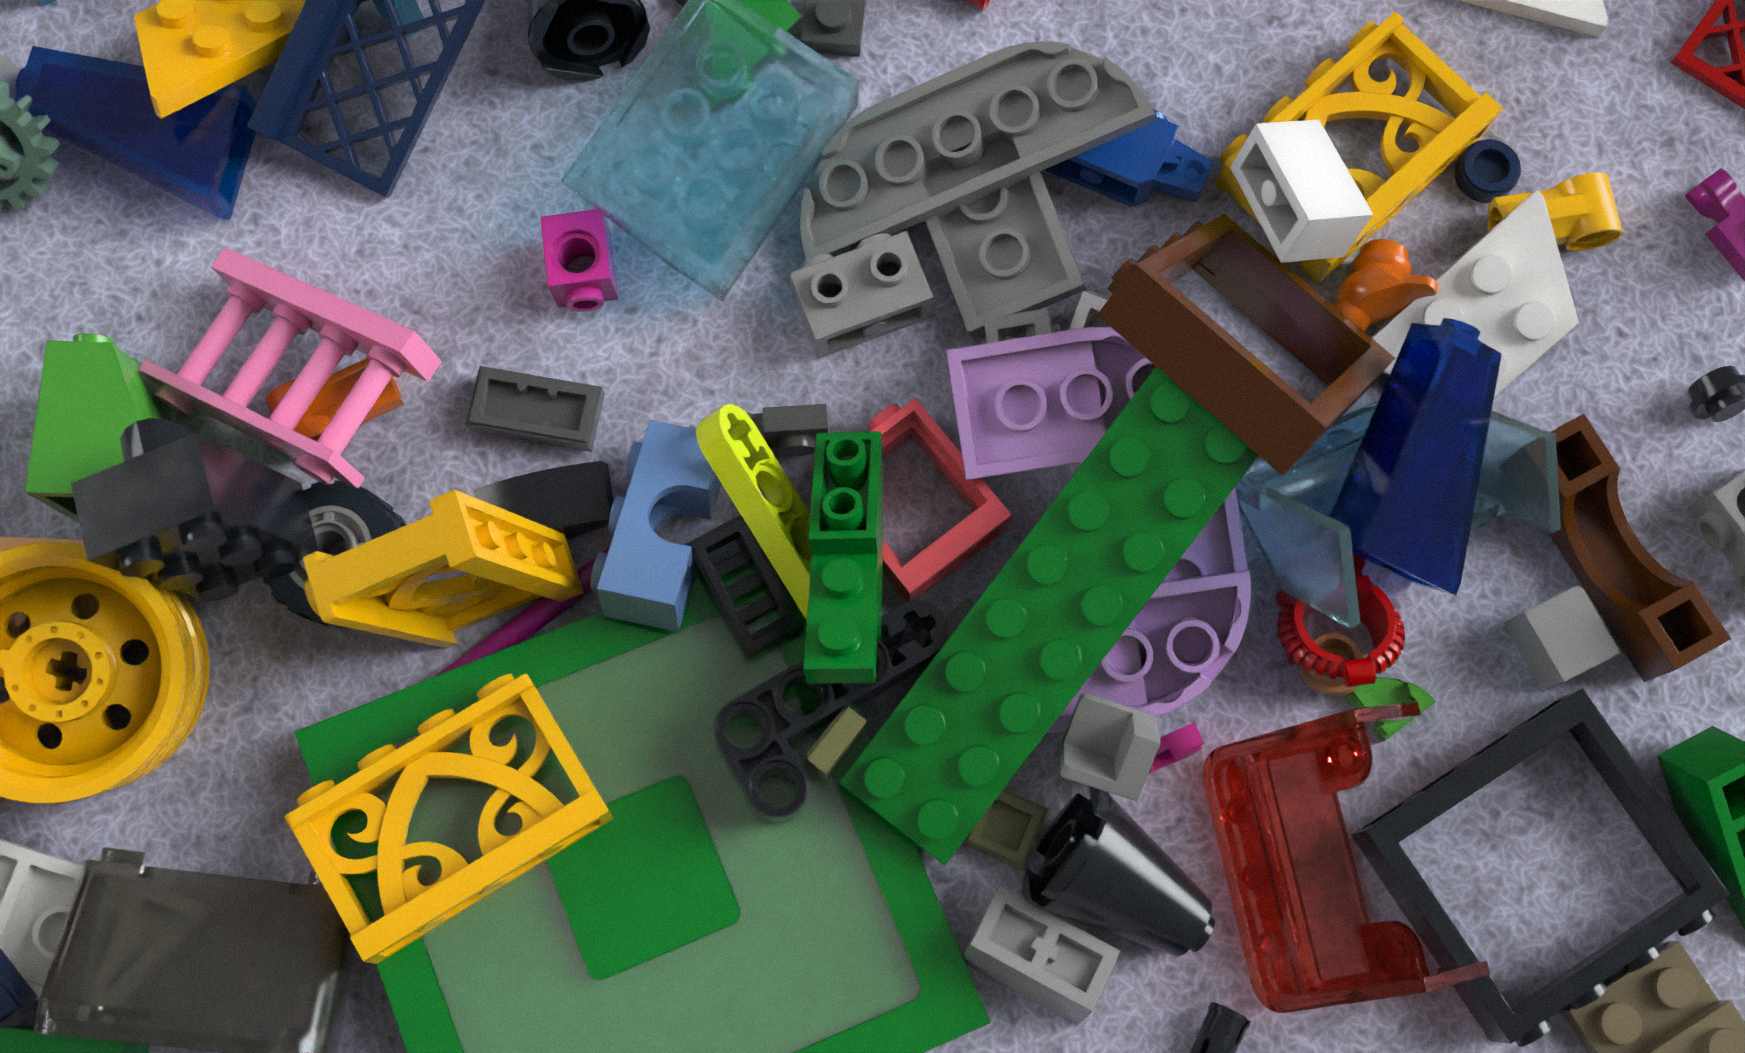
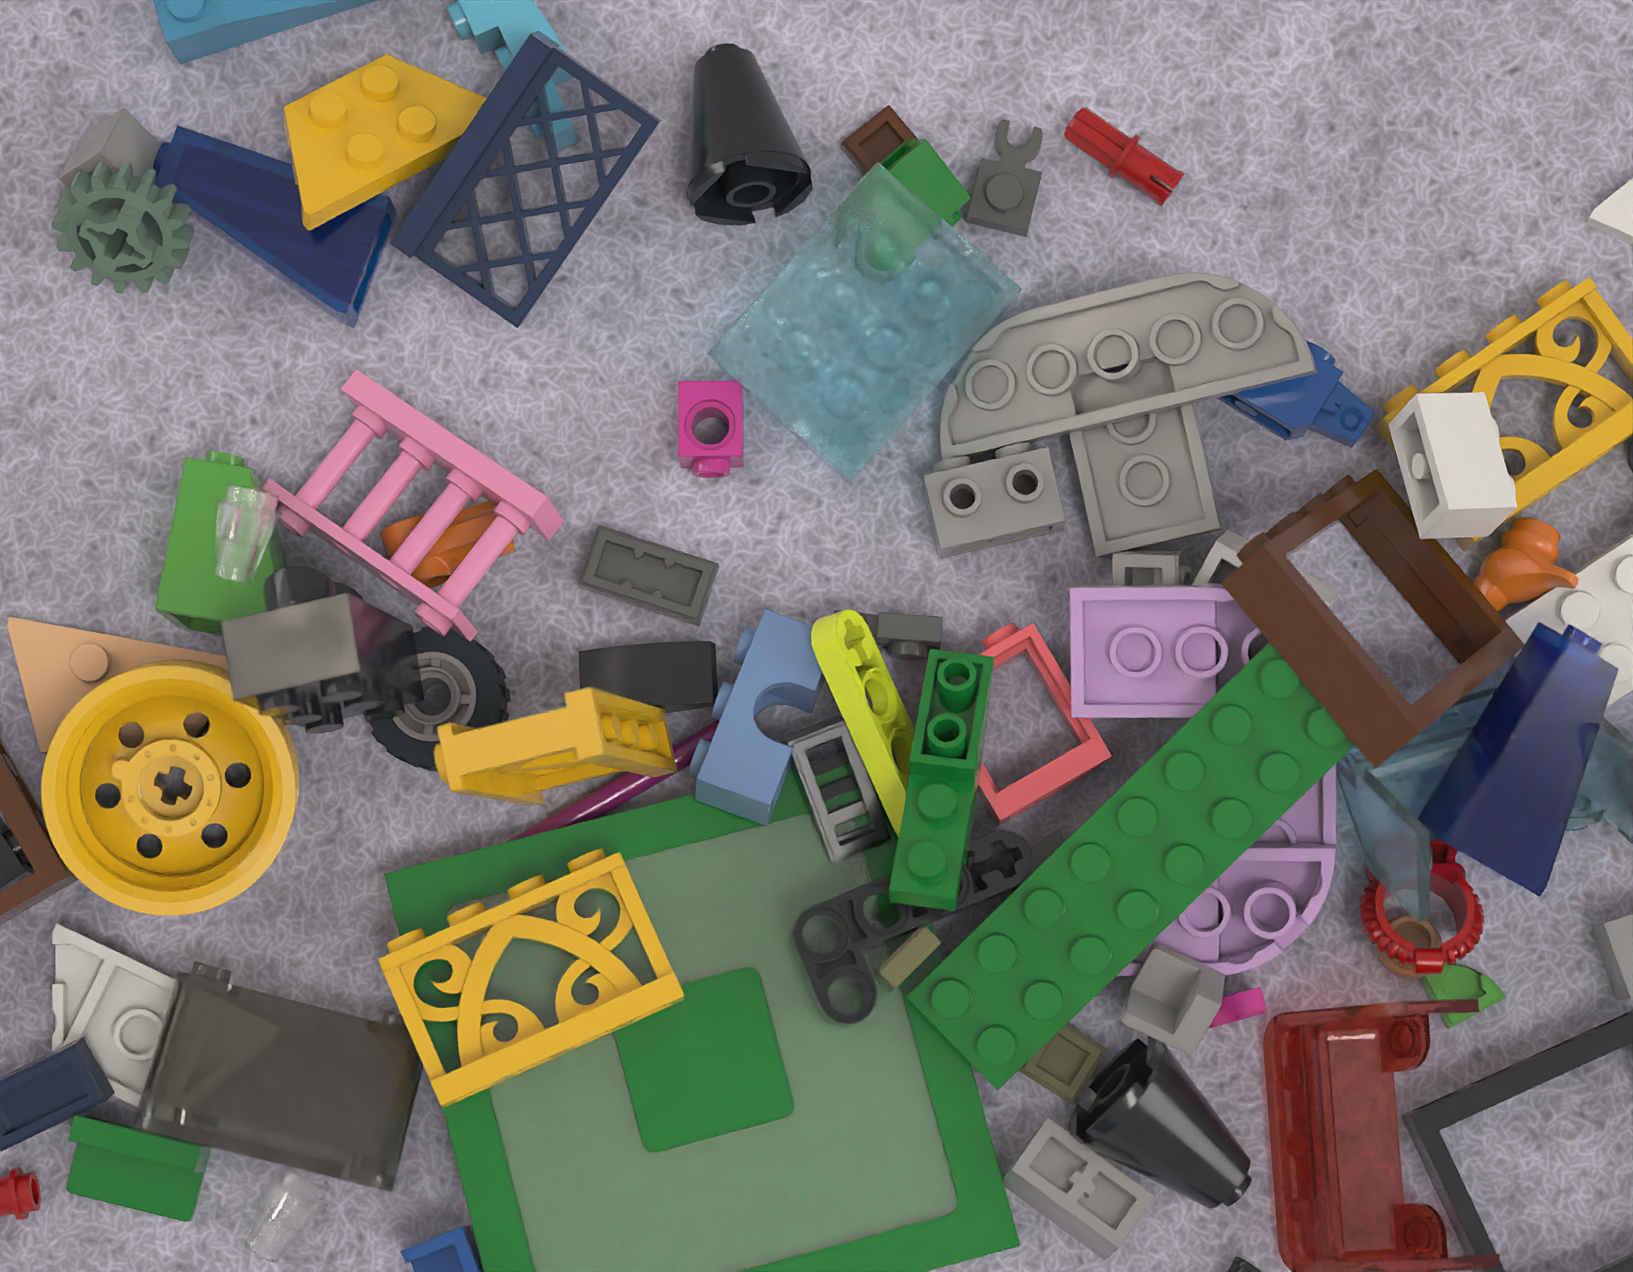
camera: 10 degrees right, 5 degrees up
none -> clear cone [213,484,282,584]

